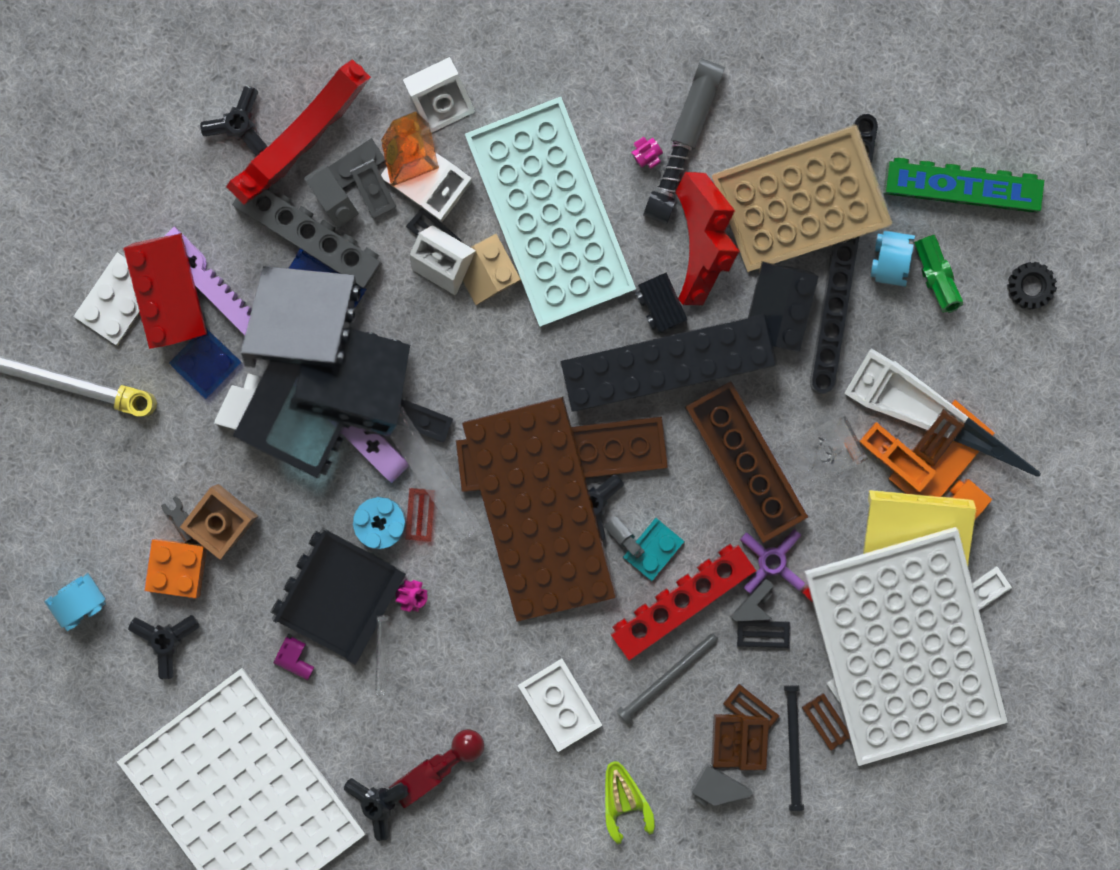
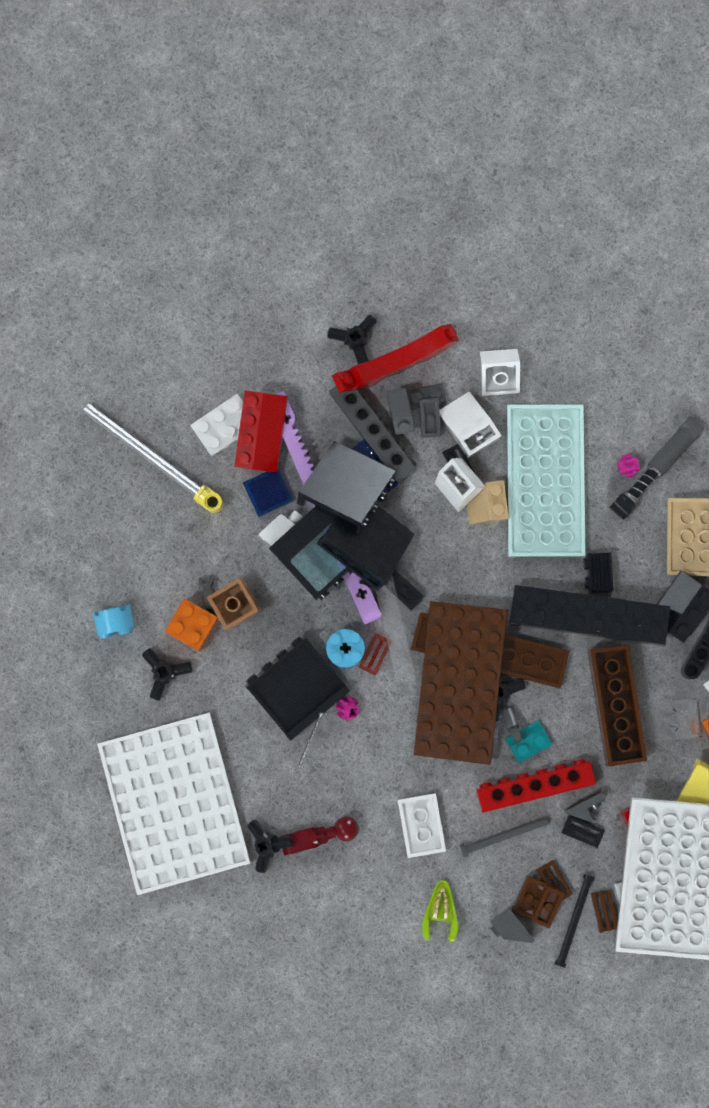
camera: 20 degrees right, 5 degrees down
magenta piece [273,633,315,681] -> none
clear orange slope [381,111,439,186] -> none
red arch [675,172,739,306] -> none
medium lavender bar [740,529,805,594] -> none

